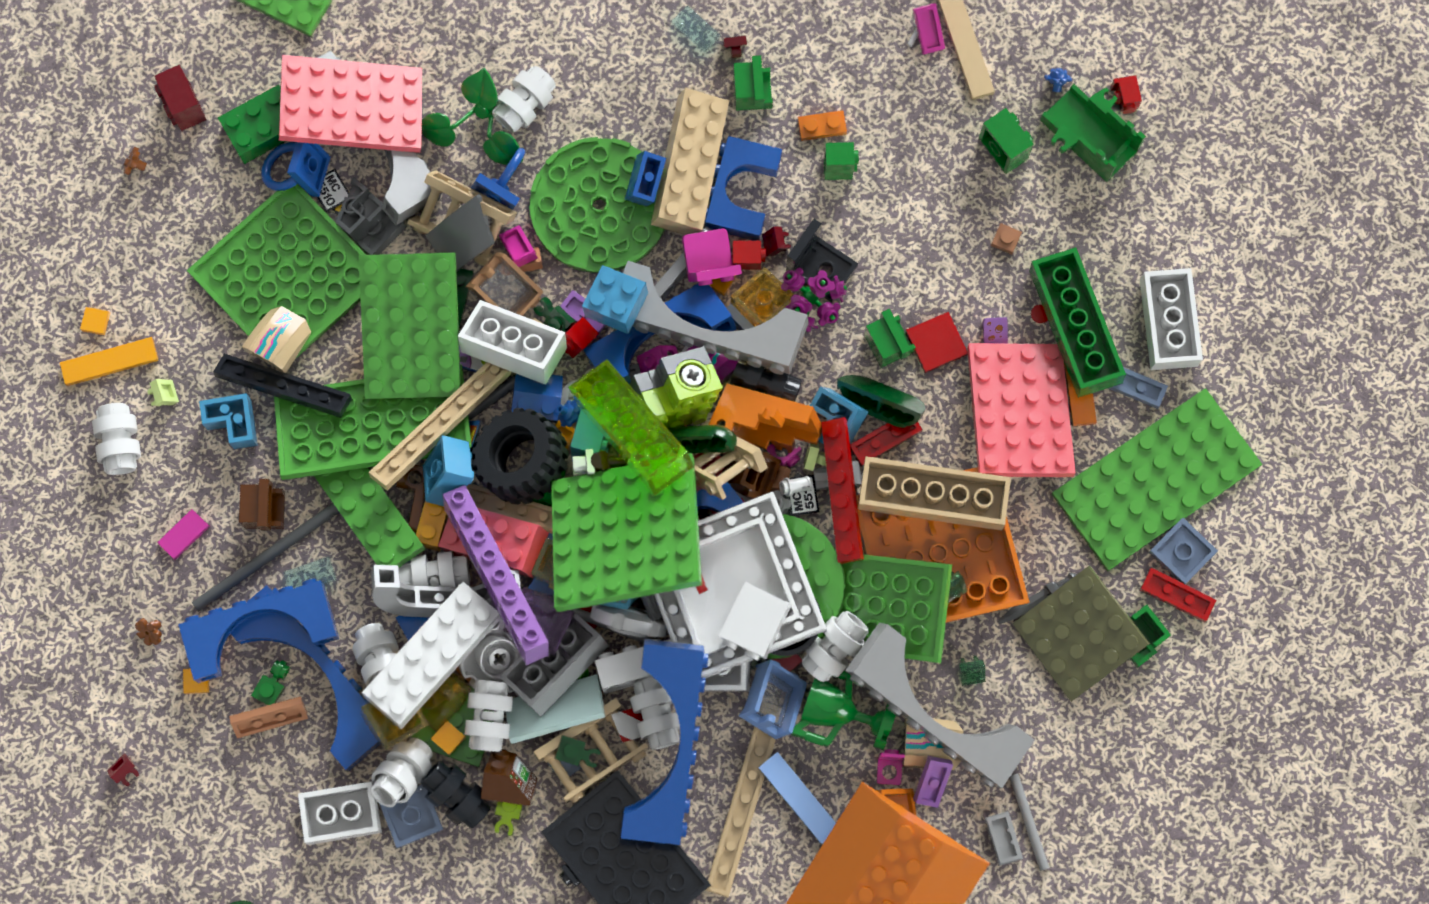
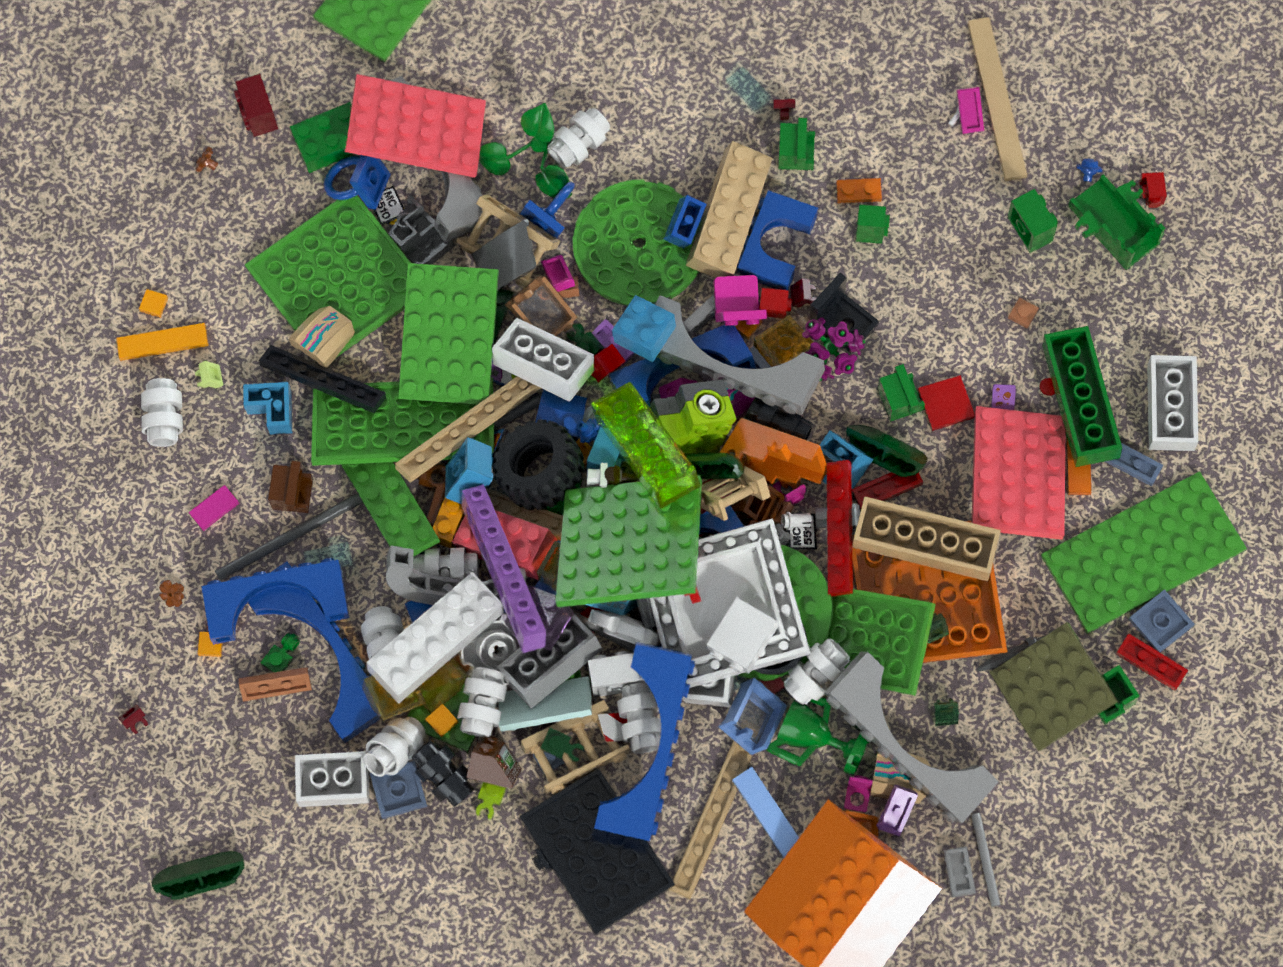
camera: 10 degrees right, 5 degrees down
yellowish green tile [804,442,826,471] -> none

